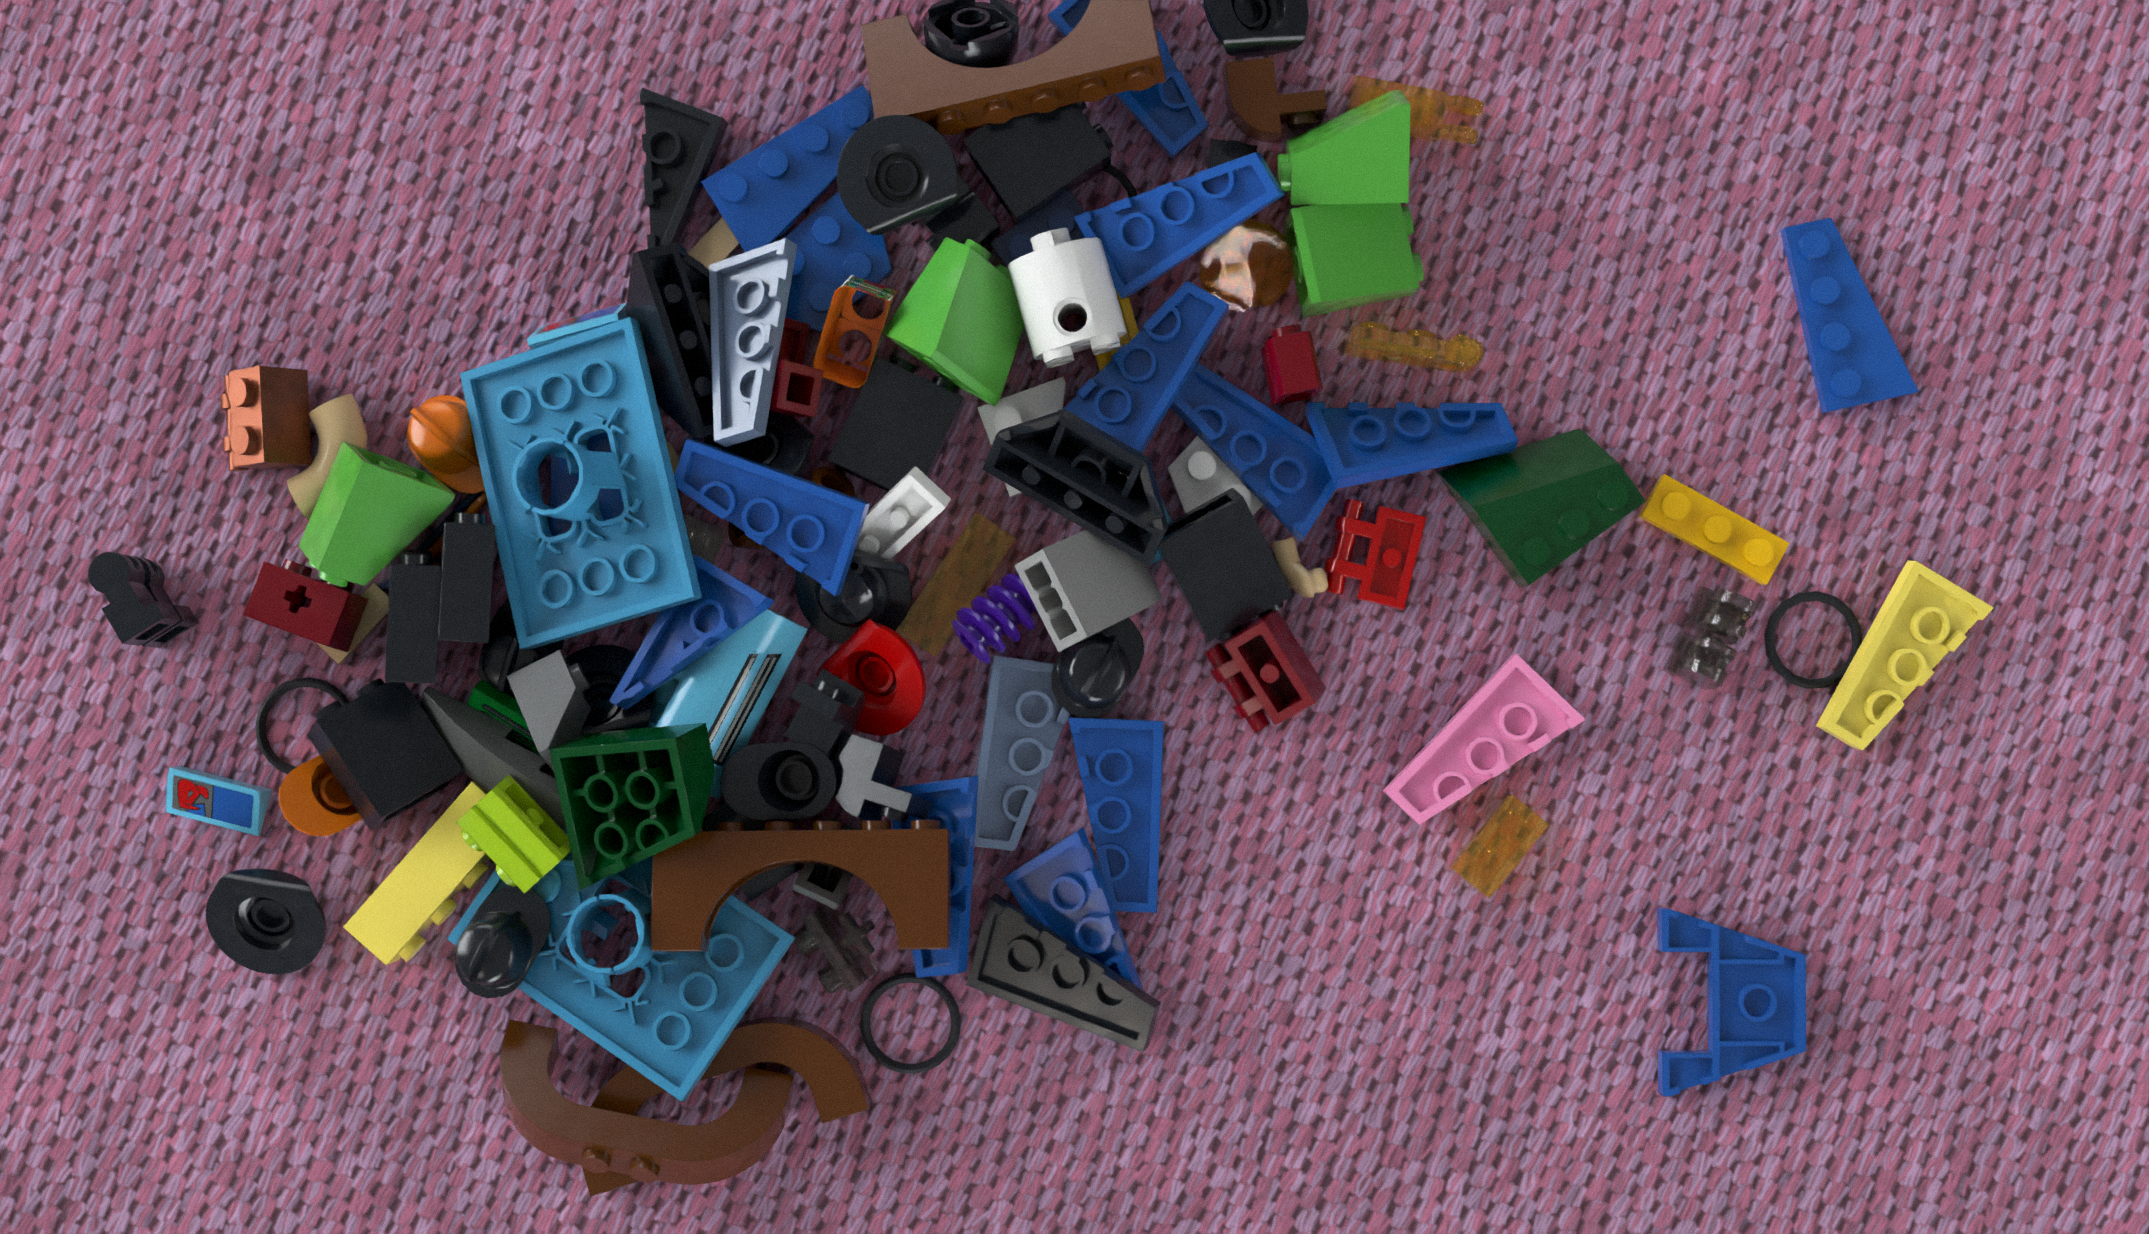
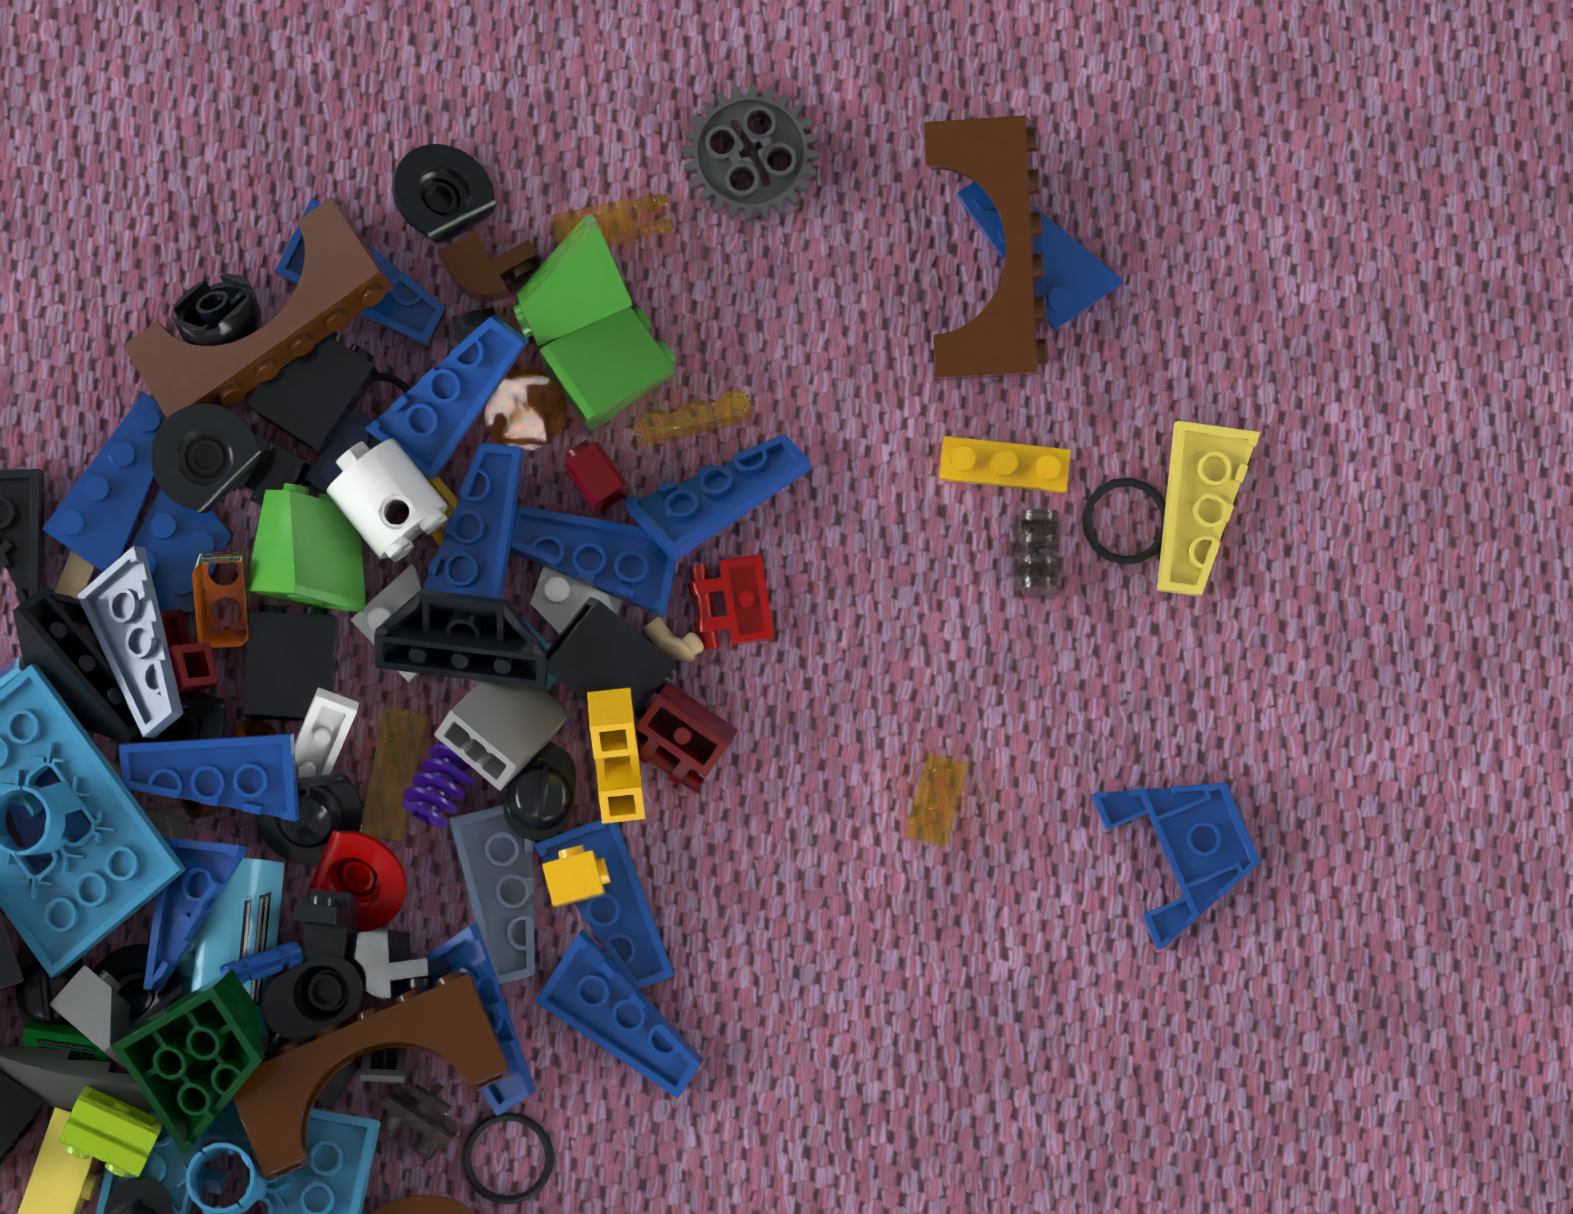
camera: 25 degrees left, 5 degrees down
black wing [966,893,1161,1052] -> none
bright pink wing [1383,653,1586,825] -> none
dark green wedge [1436,428,1646,588] -> none
none -> blue axle [219,942,304,984]
none -> yellow brick [542,845,611,908]
none -> yellow arch [587,688,645,824]
none -> dark grey gear [682,85,819,223]
none -> reddish brown arch [924,115,1049,380]

